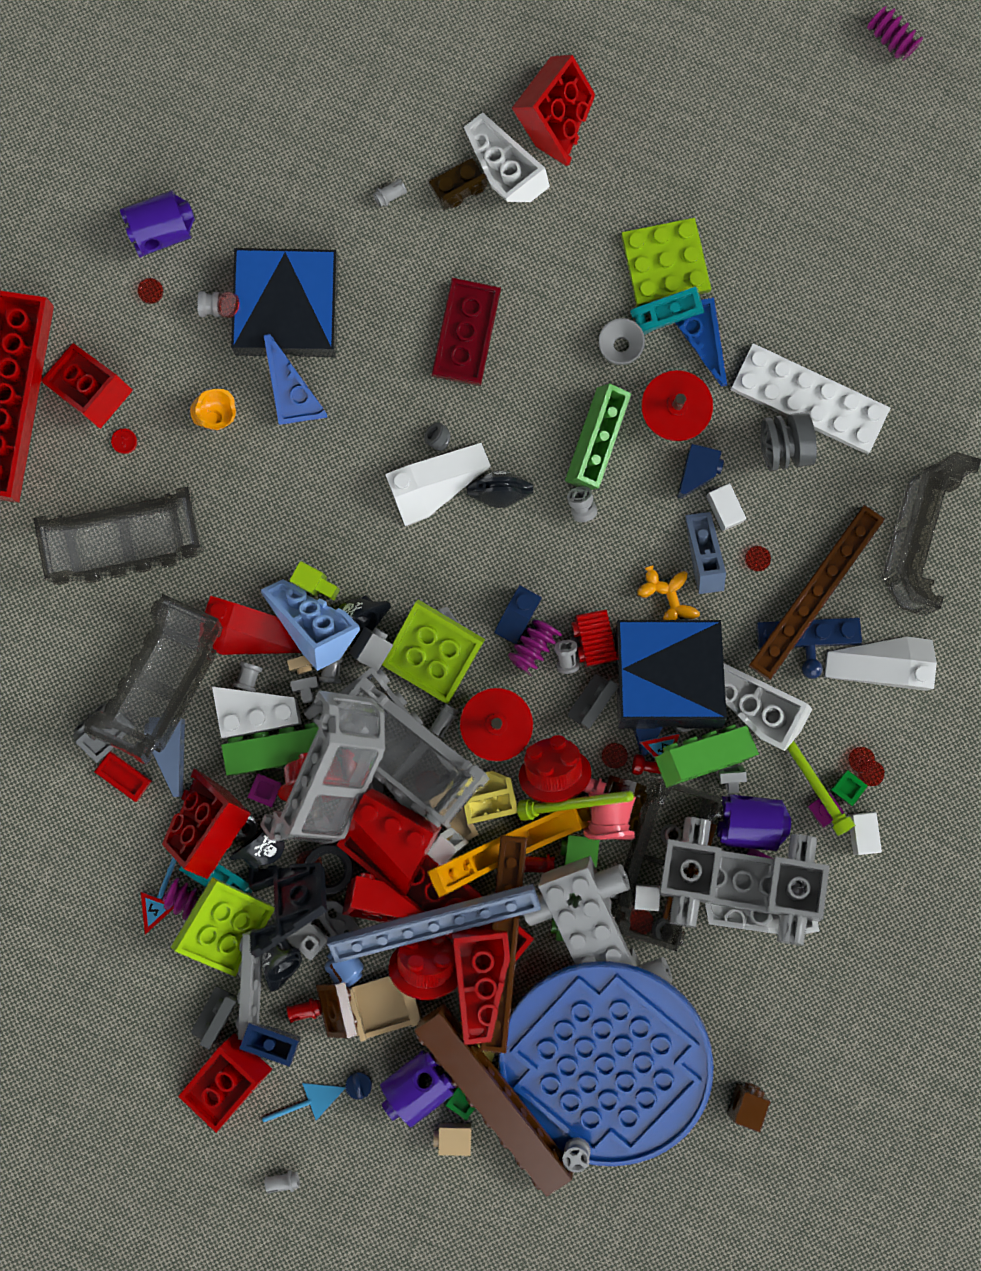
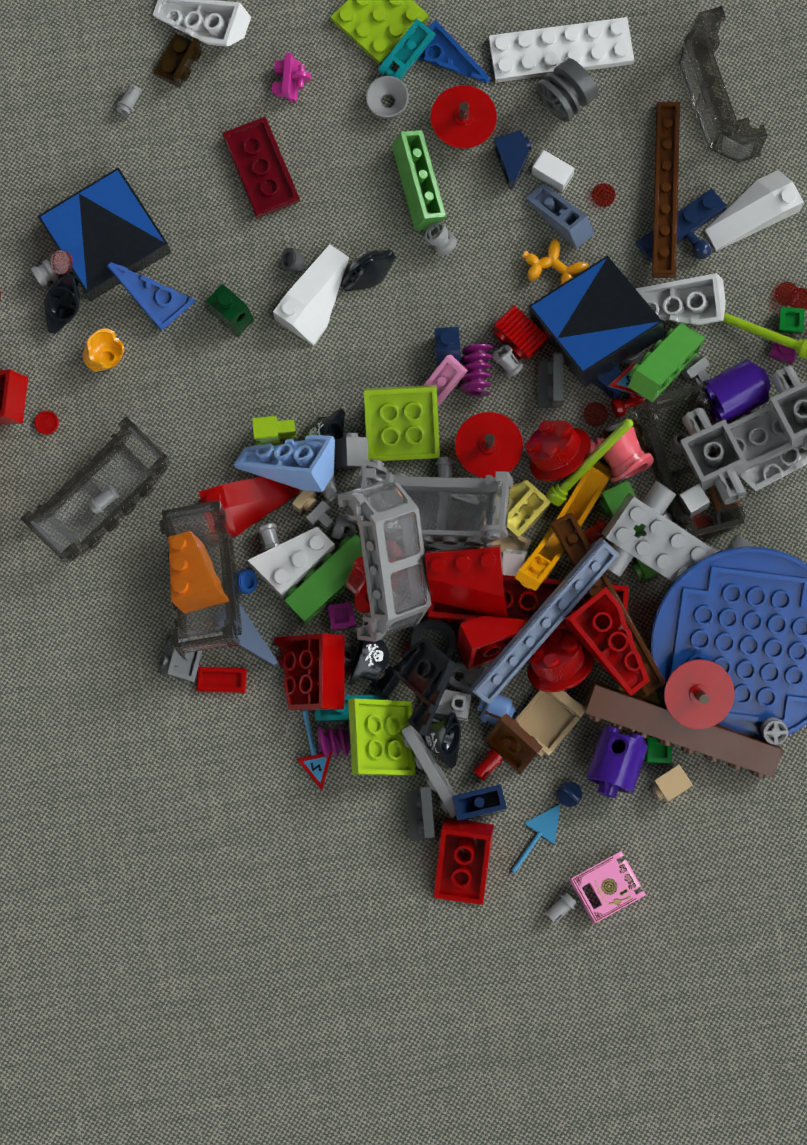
camera: 25 degrees left, 5 degrees down
none -> black hat [44,274,81,334]
none -> light grey pin [88,485,120,515]
none -> orange wedge [168,531,229,614]
none -> dark green torso [205,284,254,337]
none -> blue tile [233,569,257,594]
none -> dark pink hips [272,53,311,102]
none -> bright pink plate [423,355,468,406]
none -> bright pink container [569,851,646,924]
none -> red piece [664,659,734,729]

